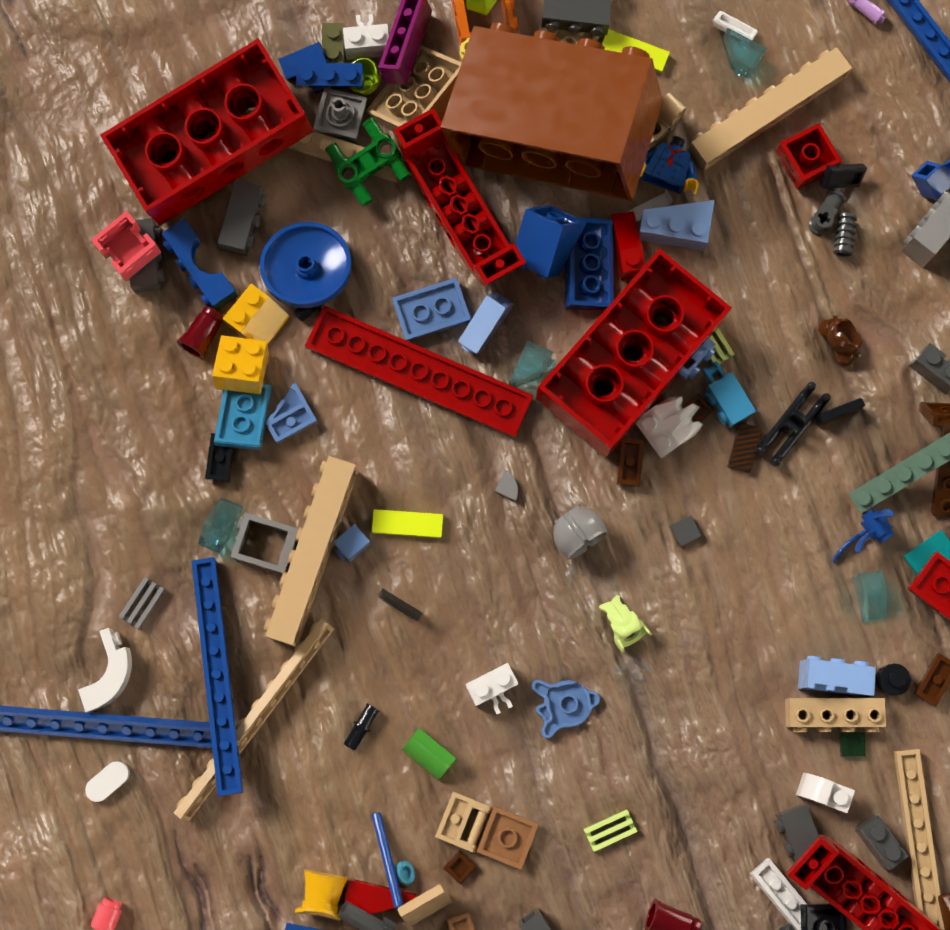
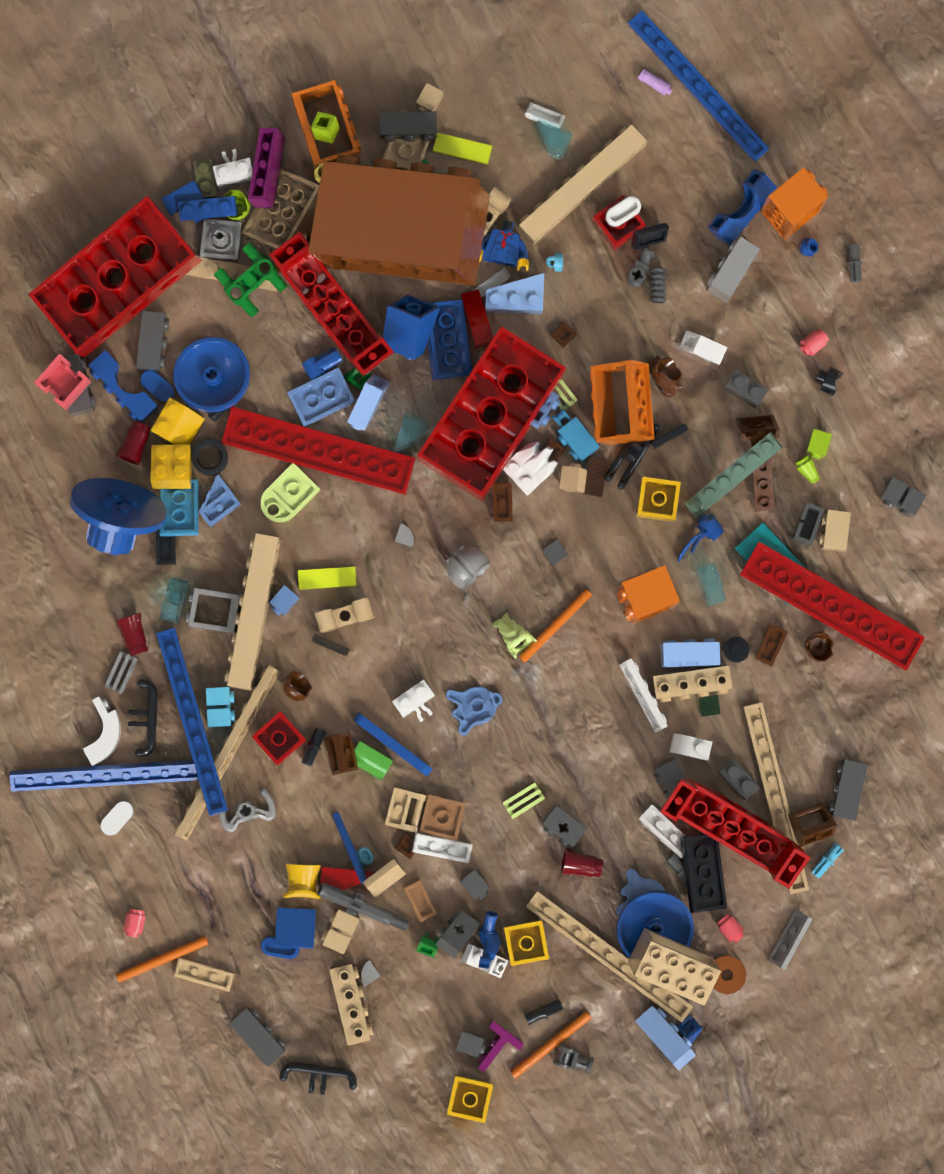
camera: 10 degrees left, 5 degrees up
none -> blue piece [70,478,167,555]
none -> dark red plant [115,613,148,656]
none -> black piece [128,679,158,757]
none -> blue tile [141,370,175,402]
none -> black tyre [191,439,228,476]
none -> medium azure piece [206,687,235,728]
none -> light grey piece [218,788,276,832]
none -> red brick [252,711,307,766]
none -> yellowish green tile [261,463,320,523]
none -> reddish brown hair [283,671,312,701]
none -> blue piece [302,347,343,381]
none -> tan beam [315,598,375,633]
none -> reddish brown tile [325,732,358,776]
none -> green slope [344,367,372,390]
none -> blue beam [352,712,433,777]
none -> white tile [412,833,473,863]
none -> orange piece [518,588,592,663]
none -> dark grey brick [542,805,587,848]
none -> medium azure tile [546,253,563,272]
none -> reddish brown tile [550,321,577,348]
none -> tan brick [559,463,587,493]
none -> orange hose [589,360,655,445]
none -> white tile [606,196,641,227]
none -> orange hose [616,565,680,624]
none -> white plate [619,659,667,733]
none -> yellow brick [636,477,681,522]
none -> white slope [679,331,727,365]

